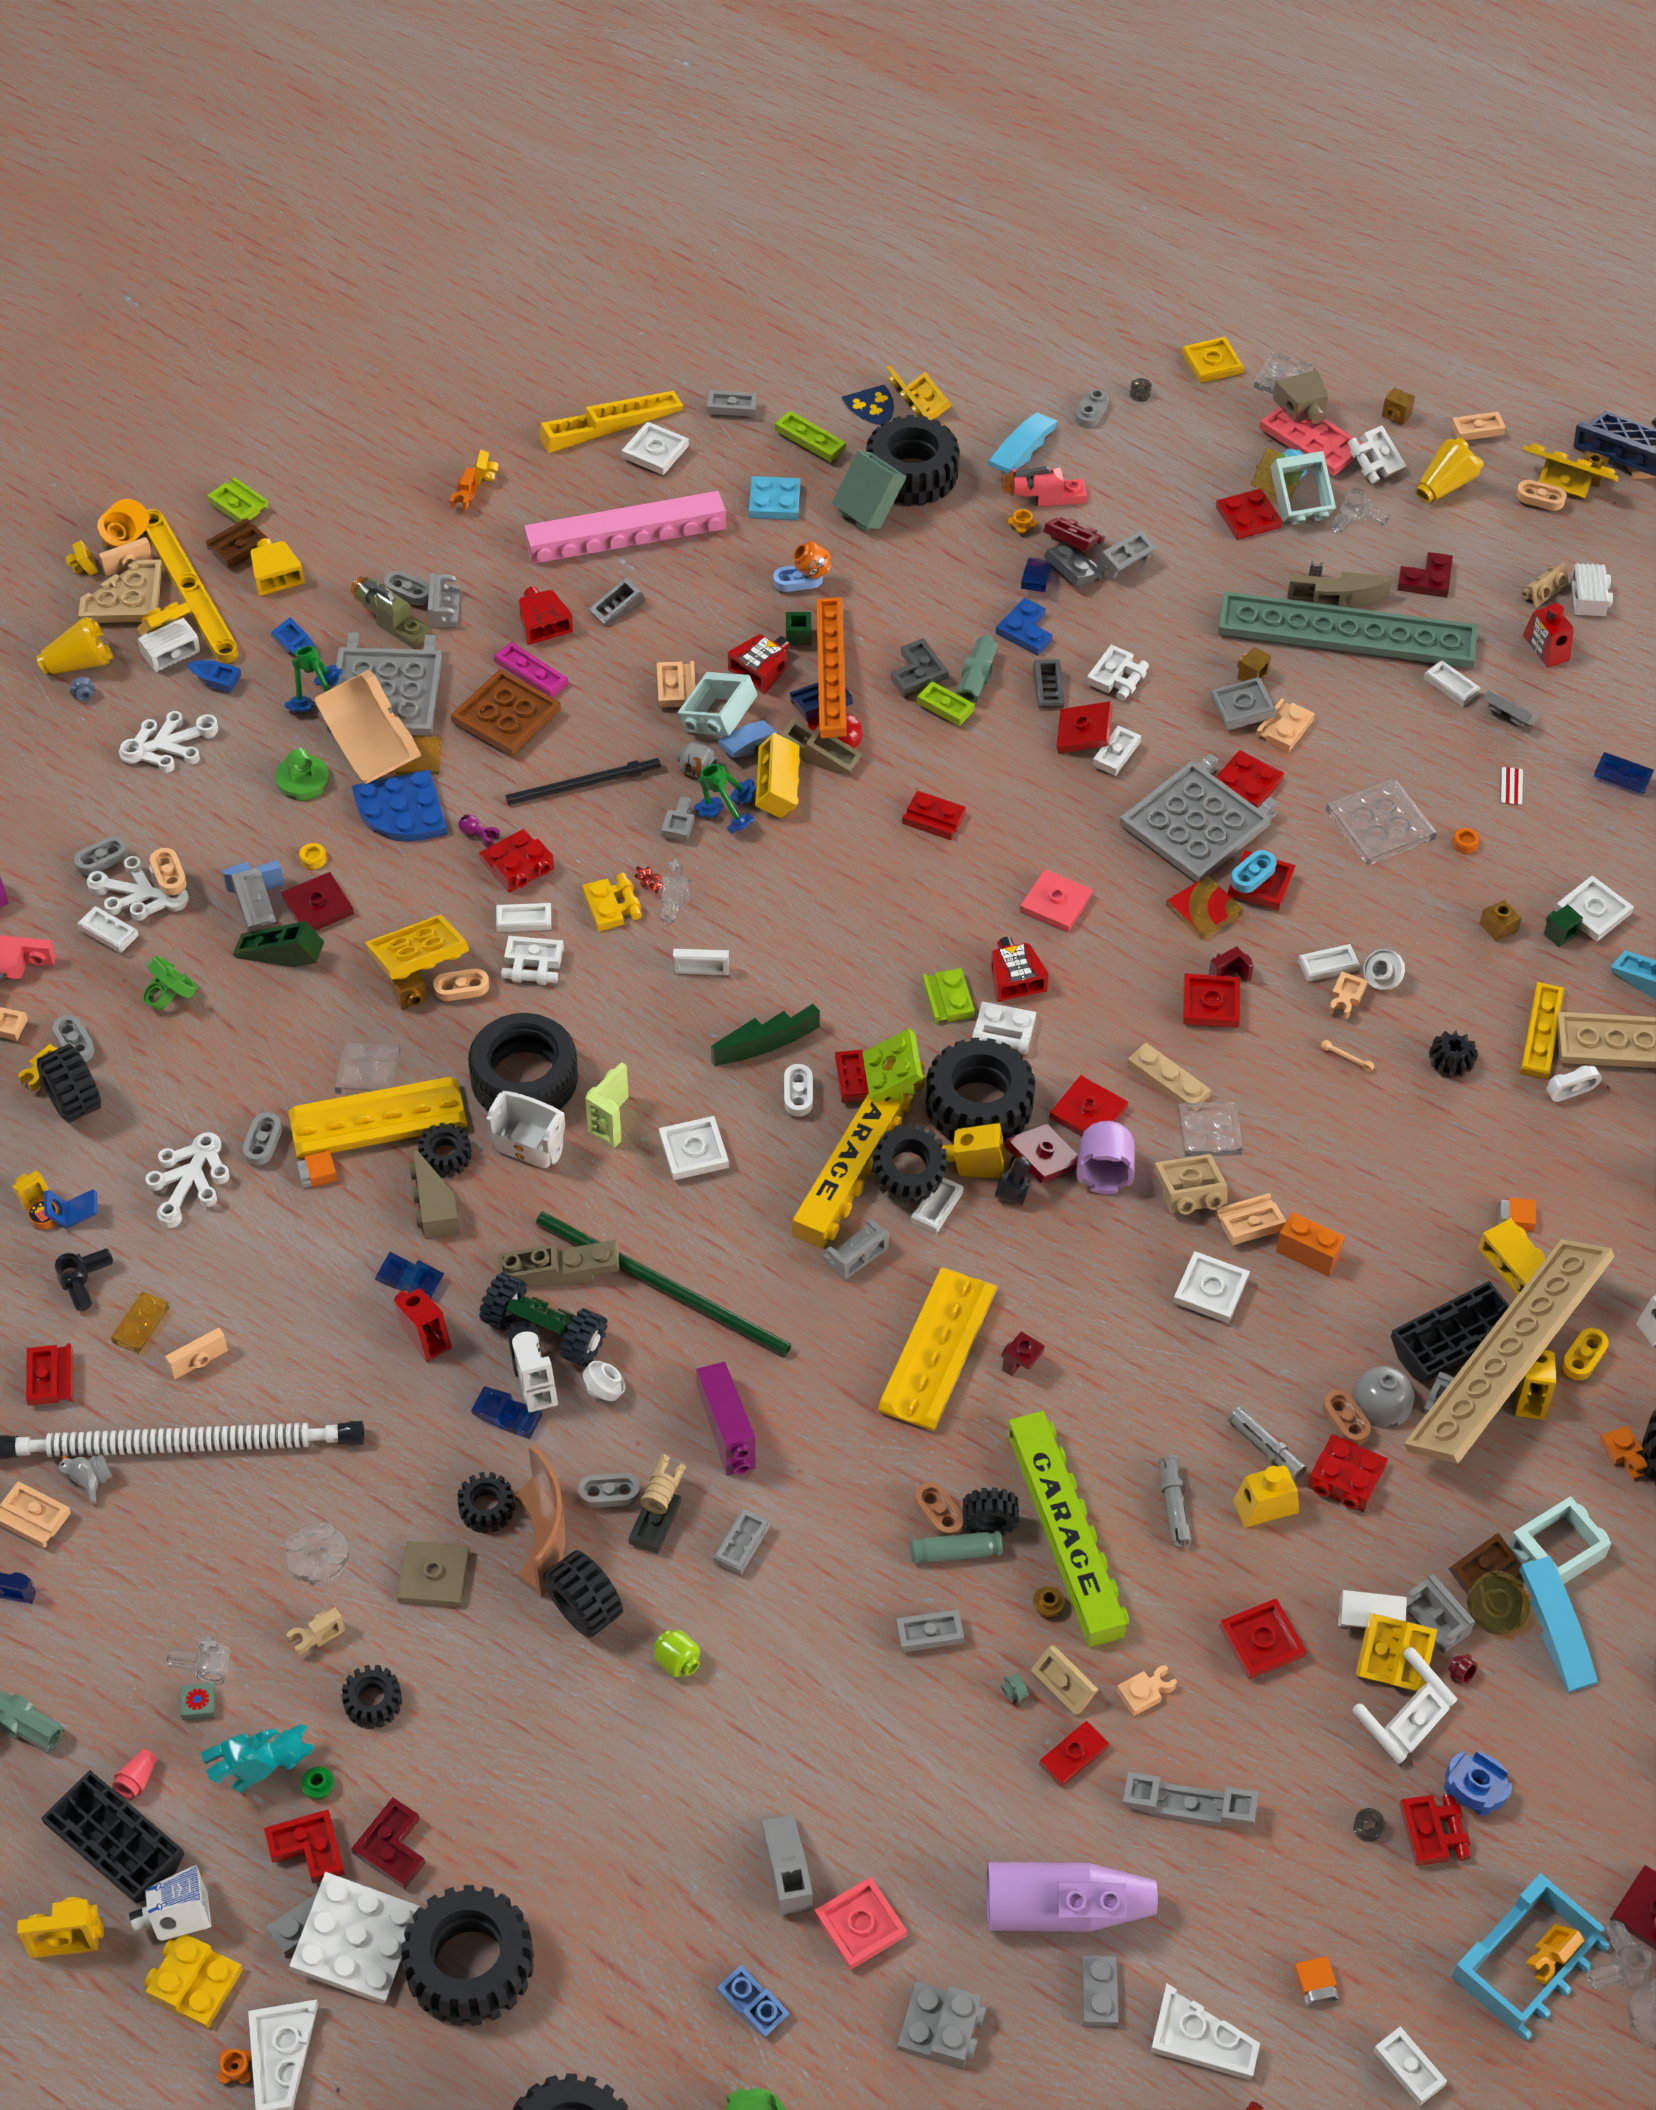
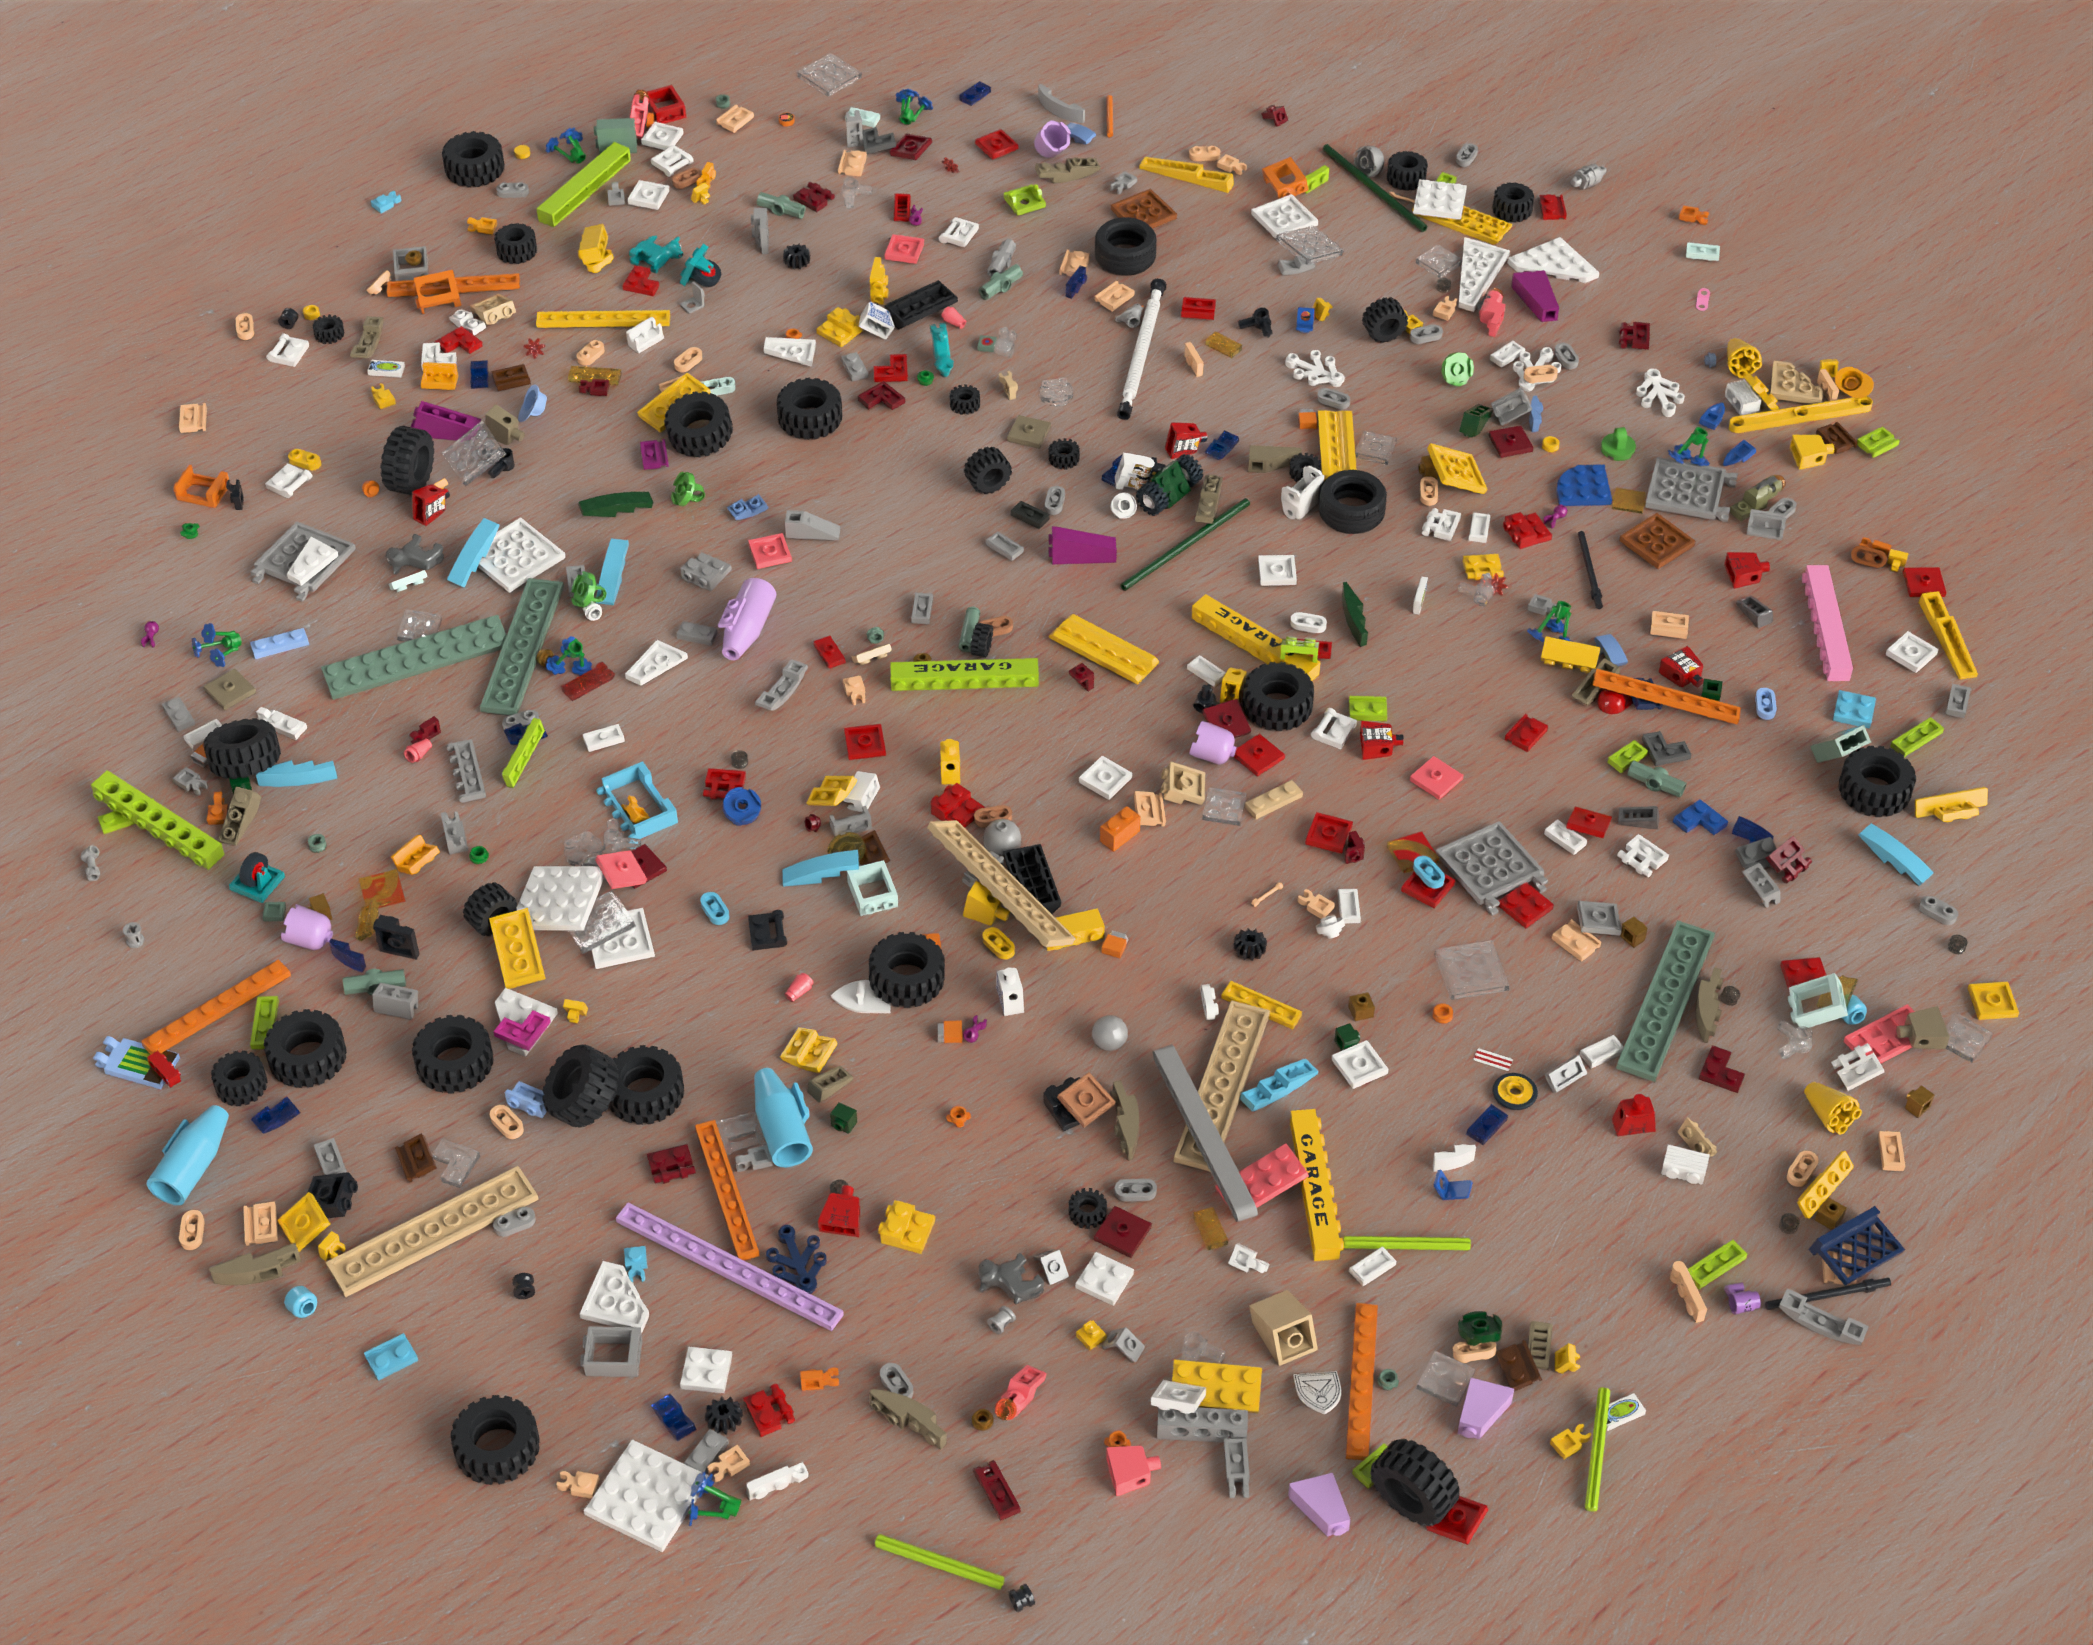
camera: 105 degrees right, 5 degrees down
white plate [288,1872,420,2005] -> none
light nougat panel [314,669,421,784] -> none
dark pink tile [494,642,568,698] -> none
nougat panel [514,1445,566,1597] -> none
yellowish green bracket [585,1062,629,1148] -> none
tan hinge [640,1453,686,1514] -> none
lime head [653,1630,701,1678] -> none
light grey head [677,742,718,779] -> none
light aqua window [678,672,758,736] -> none
orange head [793,541,831,579] -> none
light grey hinge [823,1218,889,1281] -> none
dark blue sticker [841,384,894,425] -> none
black tyre [872,1124,947,1203] -> none
coral plate [1002,466,1087,506] -> none
light orange plate [1008,509,1037,534] -> none
light grey pin [1159,1455,1192,1548] -> none
light grey pin [1227,1407,1307,1481] -> none
orange piece [1293,1956,1339,2007] -> none
white plate [1353,1647,1457,1764] -> none
none -> wheel [1492,1073,1538,1110]
none -> dark red plate [1619,322,1650,350]
none -> clear smoke bush [1779,1213,1800,1234]
none -> dark orange plate [1851,545,1887,568]
none -> red plate [1903,567,1947,597]

